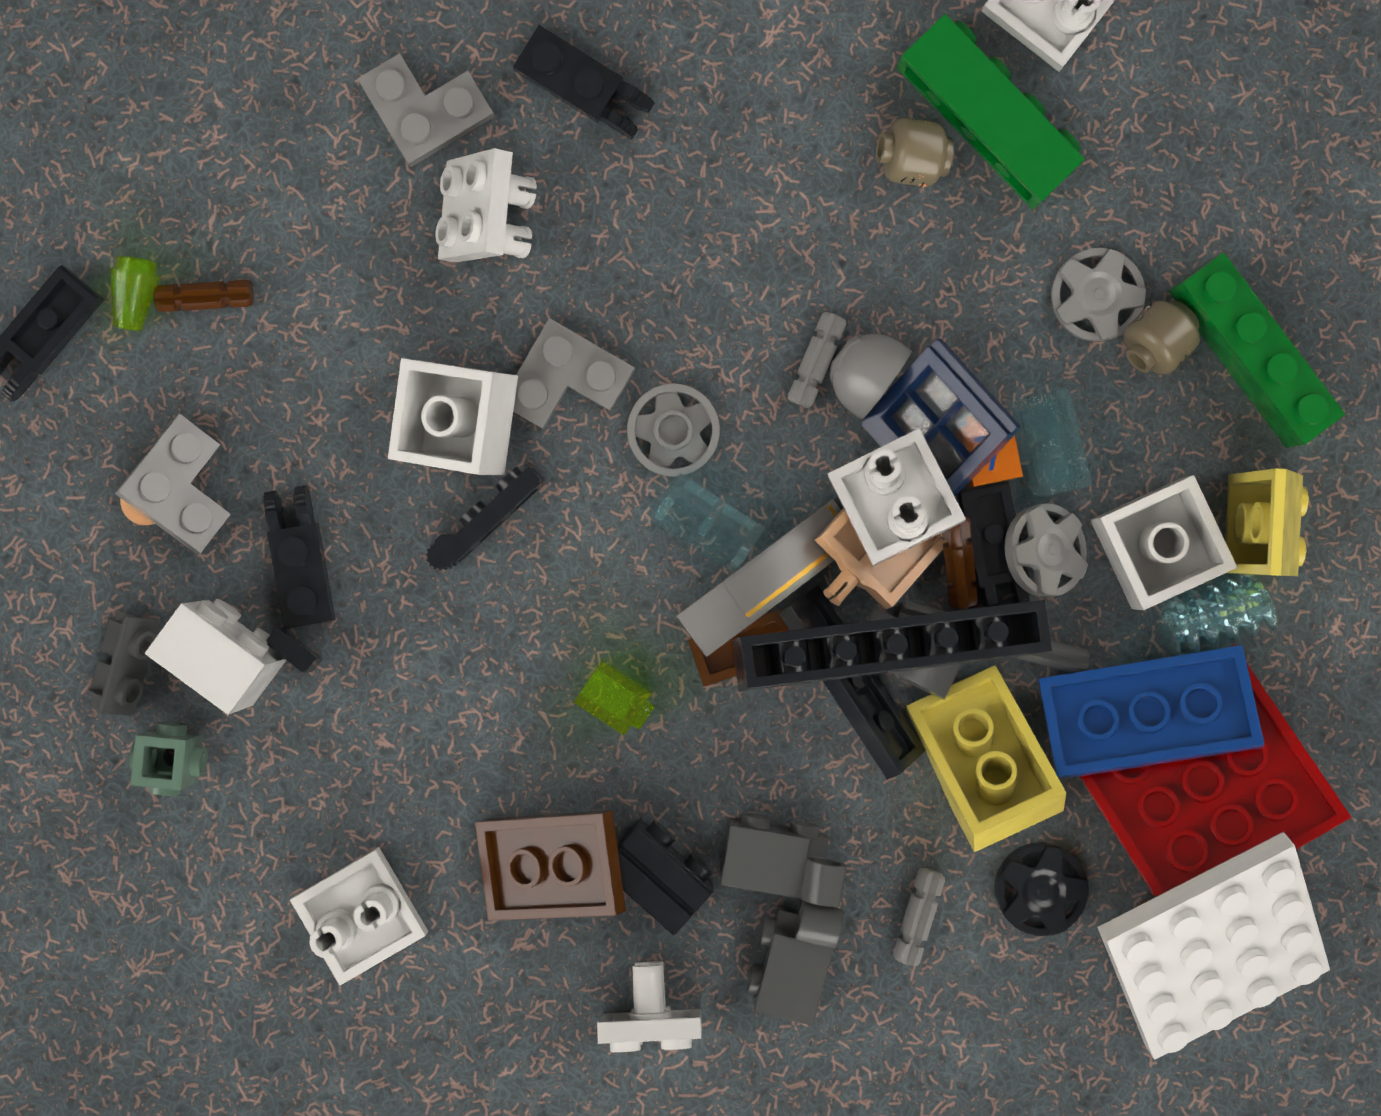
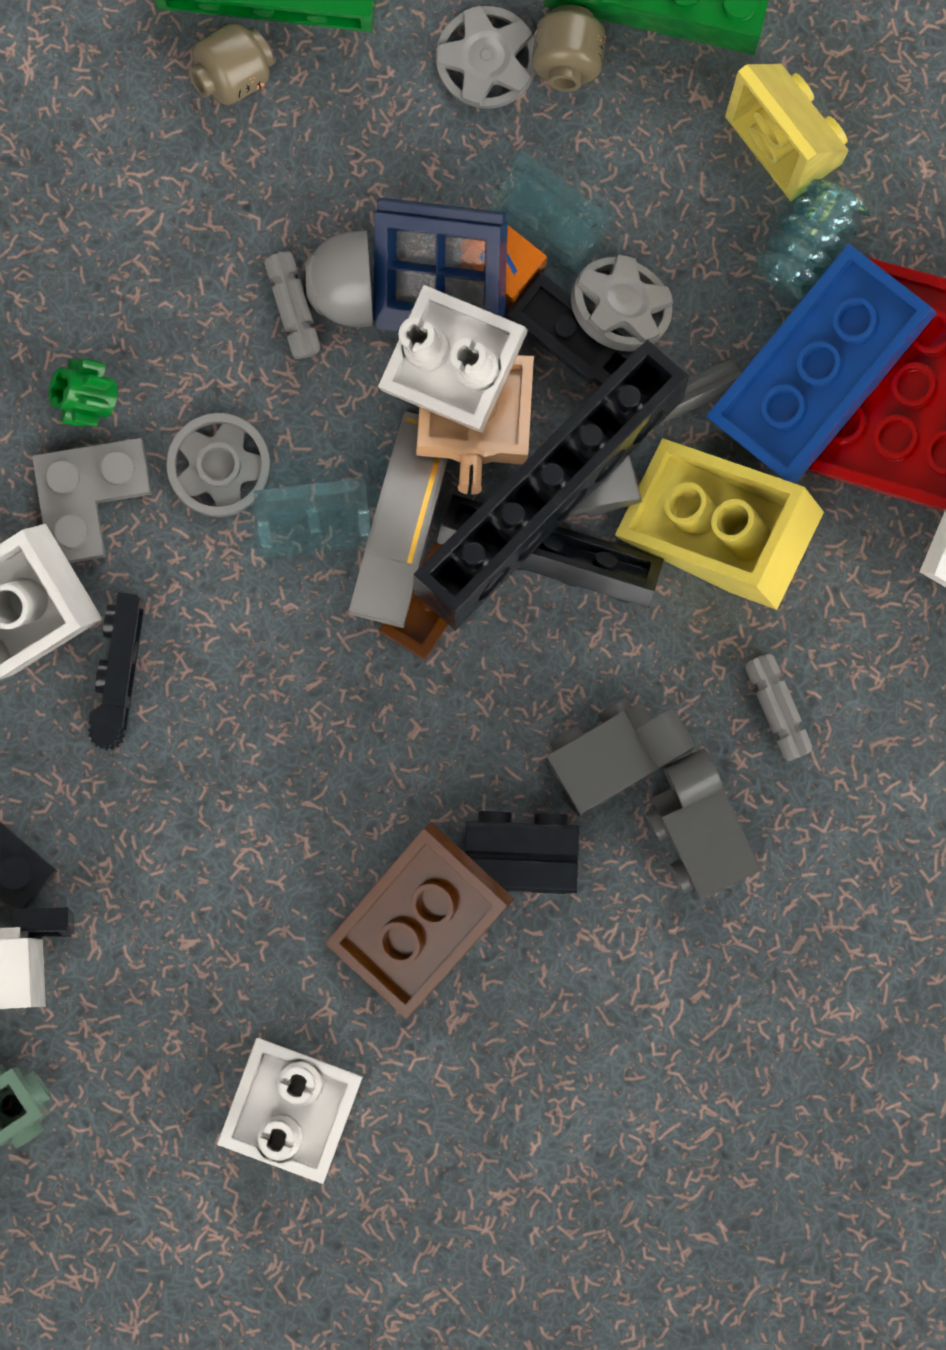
camera: 40 degrees left, 5 degrees down
clear neon green brick [574,658,655,736] -> none
white plate [597,961,702,1052] -> none
reddish brown axle [941,516,979,610] -> none
black wheel [994,842,1089,936] -> none
white brick [1090,475,1238,610] -> none
none -> green gear [48,358,118,427]

